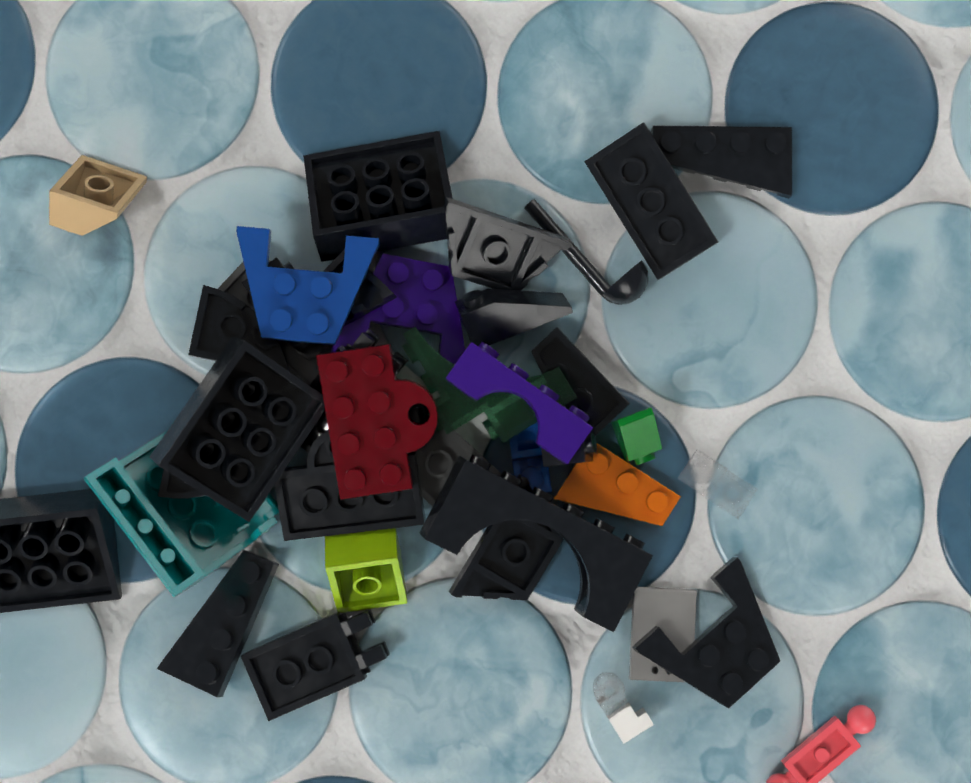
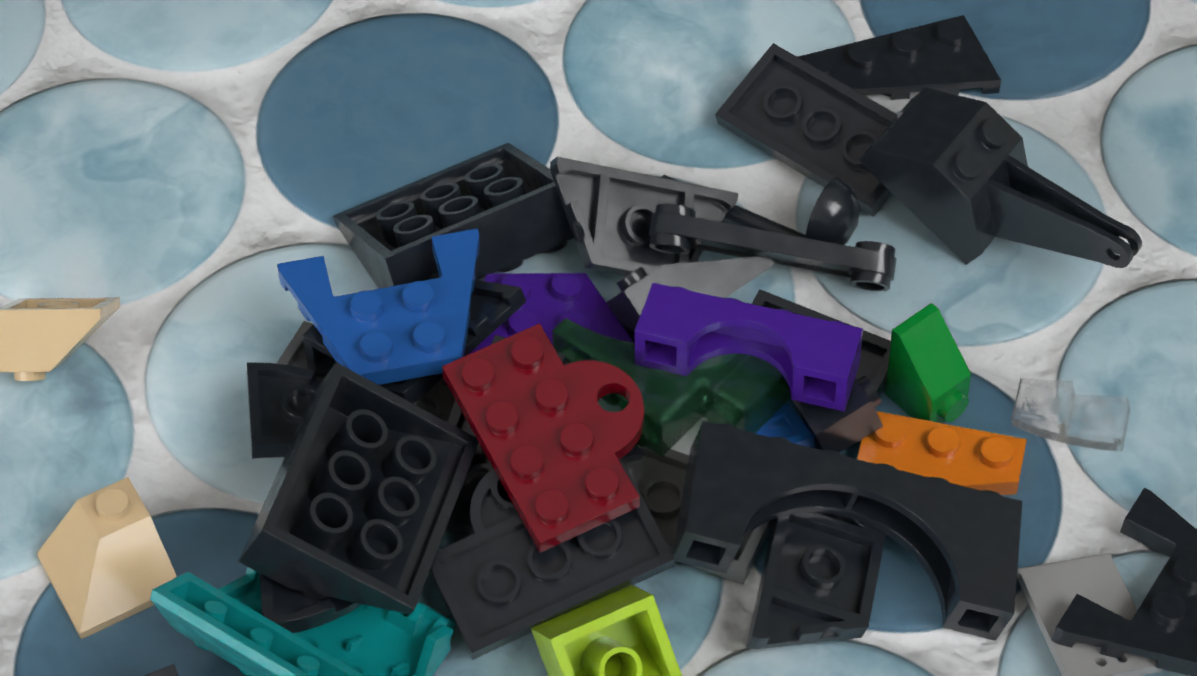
camera: 15 degrees left, 35 degrees down
none -> tan slope [37,477,177,639]
none -> black piece [649,203,897,291]
none -> black slope [858,87,1142,268]

